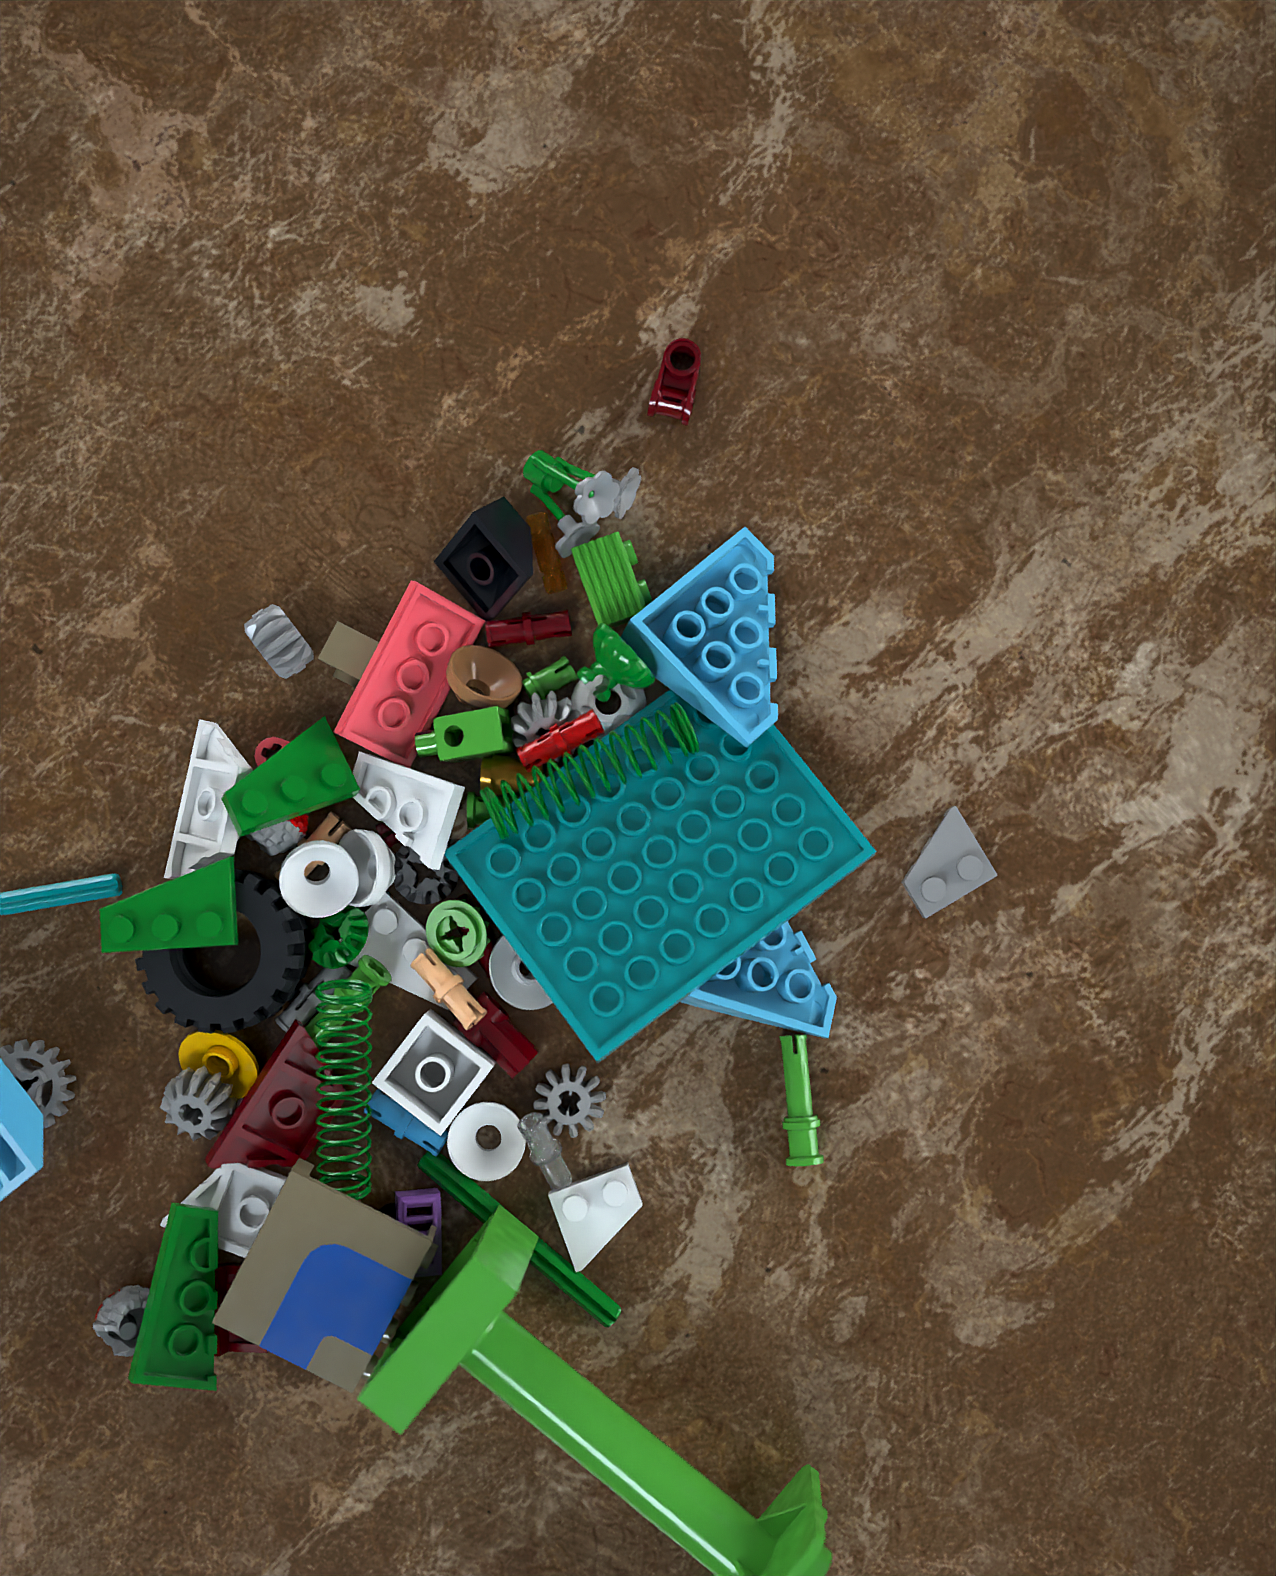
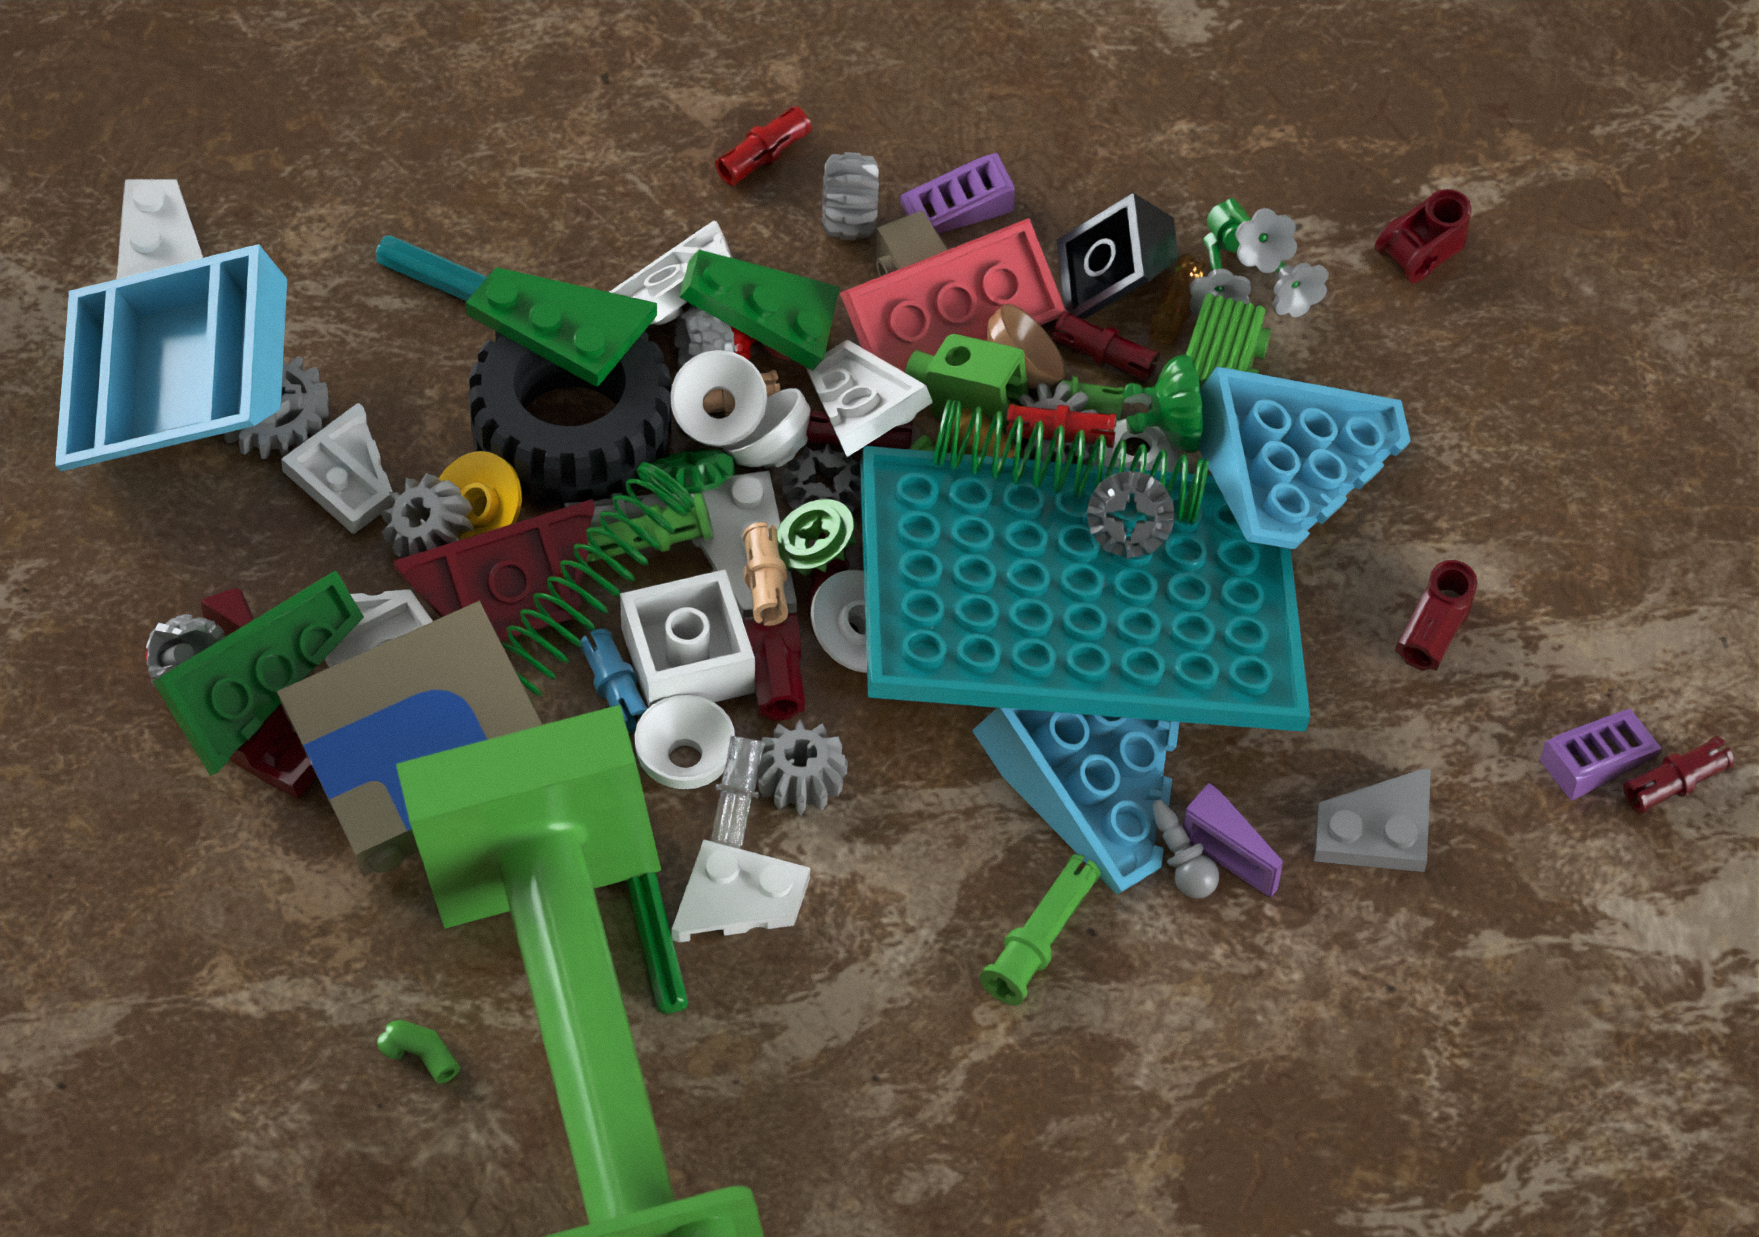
camera: 35 degrees right, 30 degrees down
none -> dark red slope [201,587,254,637]
none -> white wing [281,403,393,534]
none -> bright green arm [377,1019,460,1084]
none -> red pin [715,106,812,186]
none -> medium lavender slope [900,153,1015,234]
none -> flat silver gear [1087,471,1174,559]
none -> light grey bar [1153,799,1219,898]
none -> medium lavender slope [1183,783,1283,897]
none -> dark red piece [1395,560,1478,671]
none -> medium lavender slope [1540,708,1662,801]
none -> dark red pin [1623,736,1734,814]

